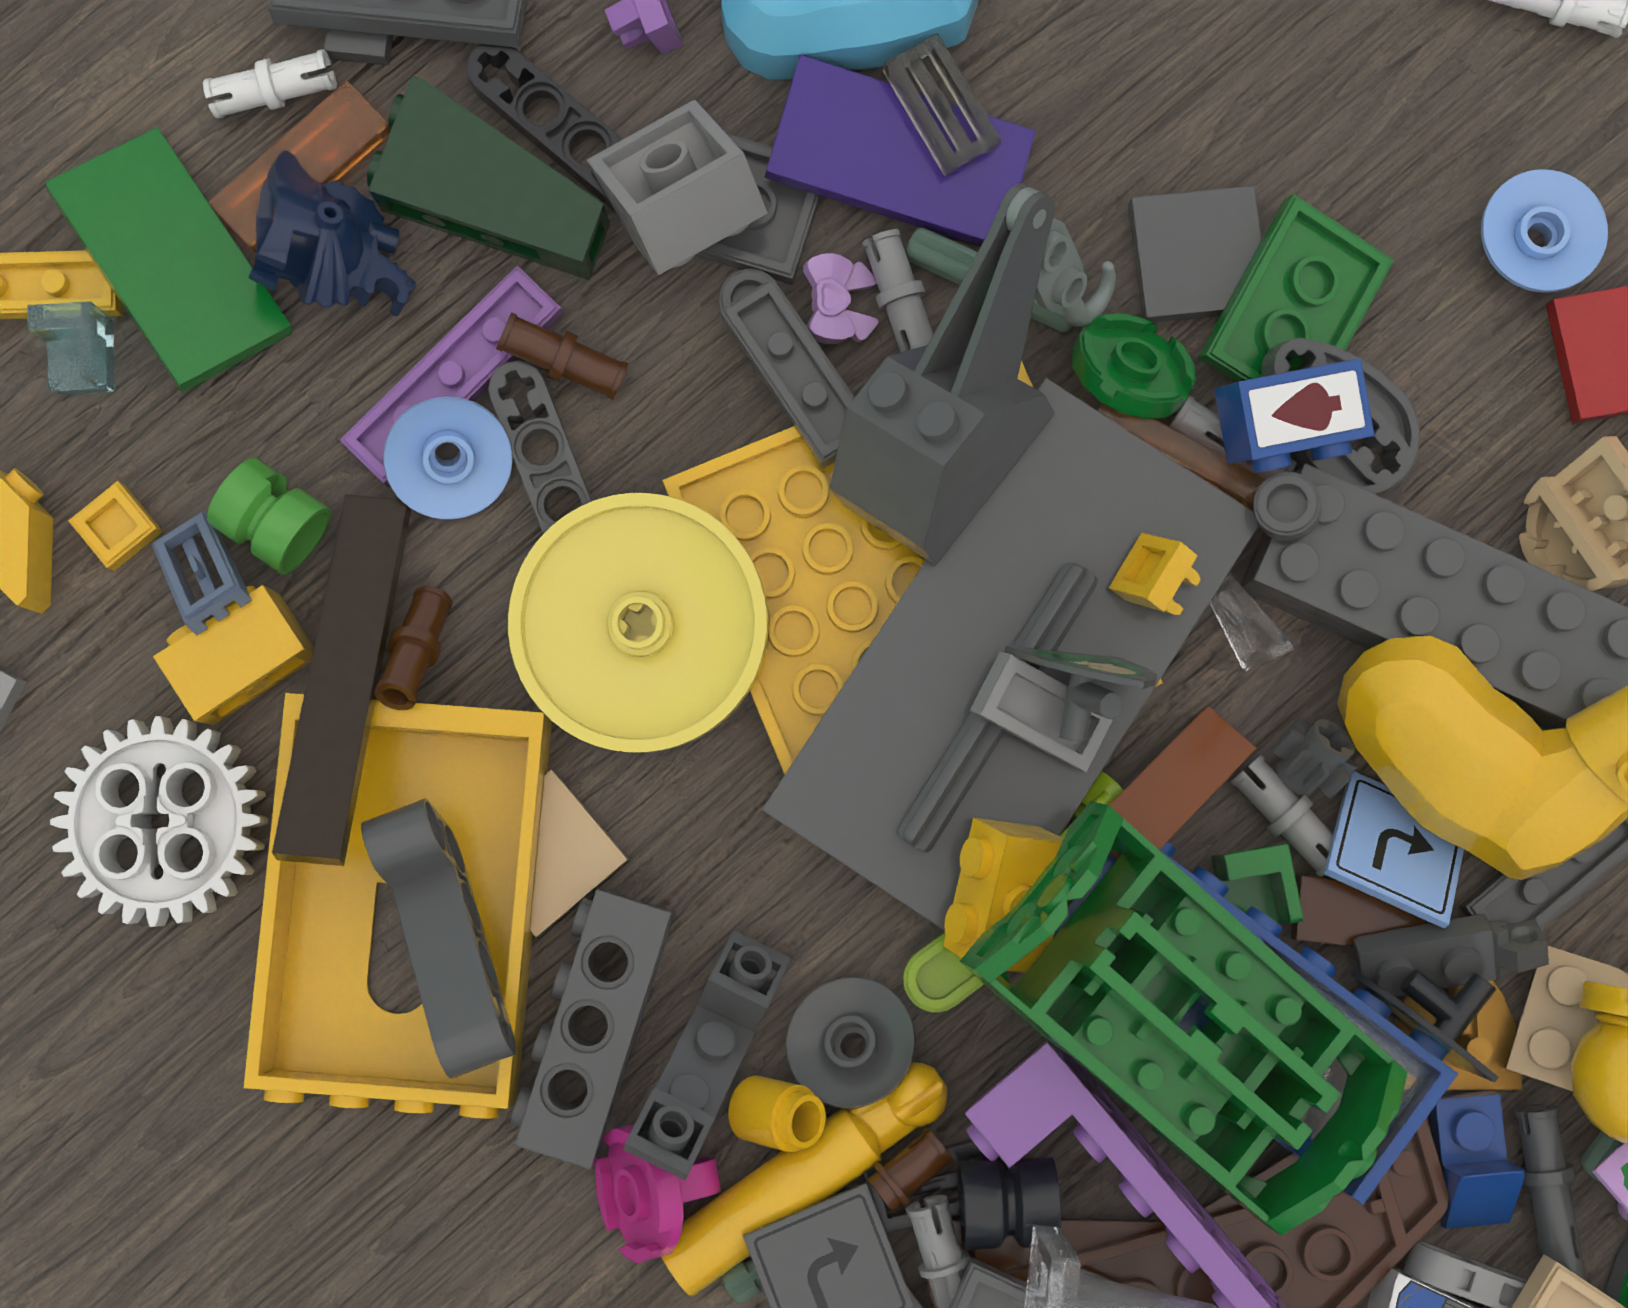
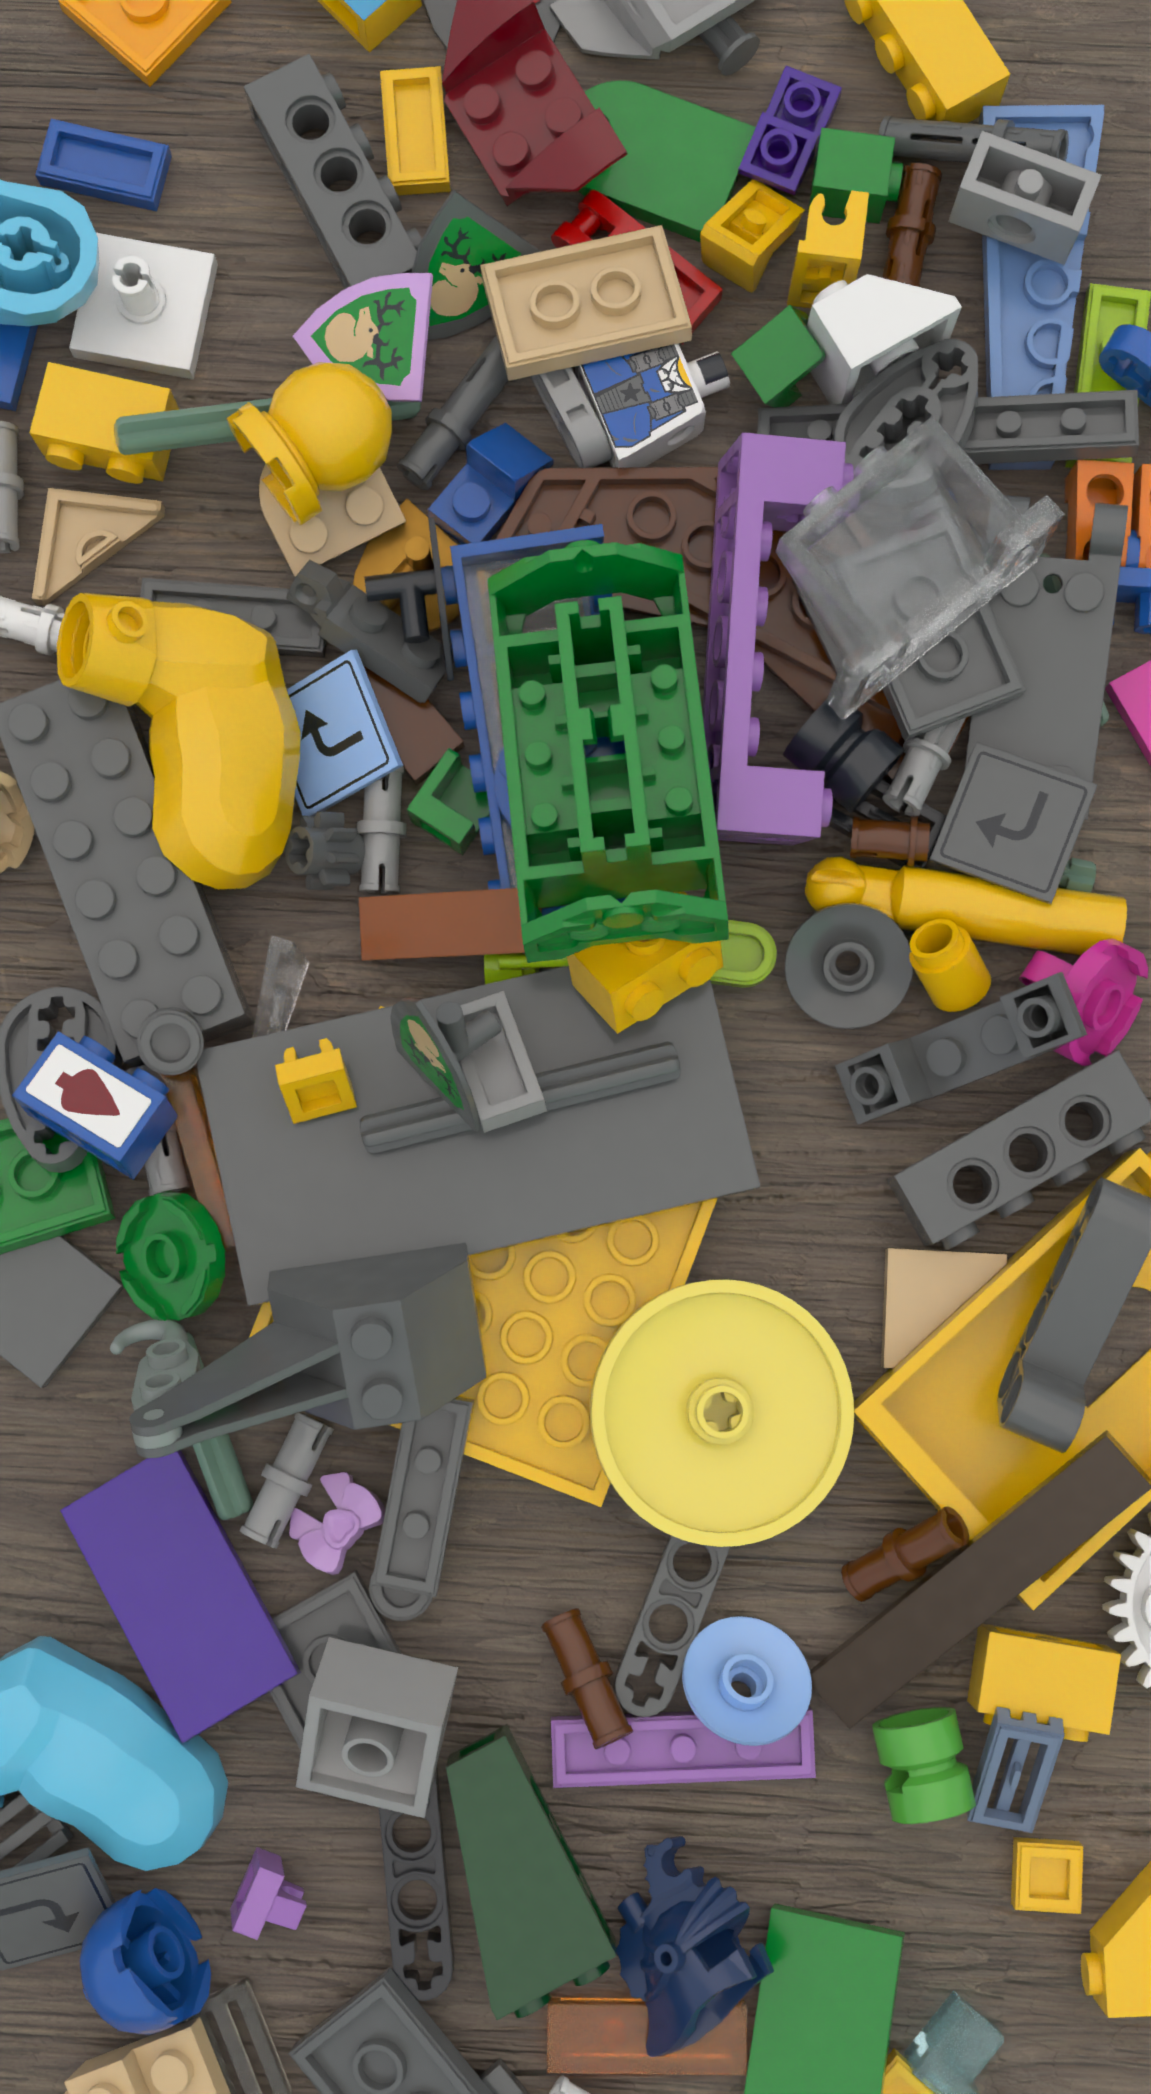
camera: 135 degrees left, 0 degrees up
clear smoke tile [882,33,1002,177] -> none

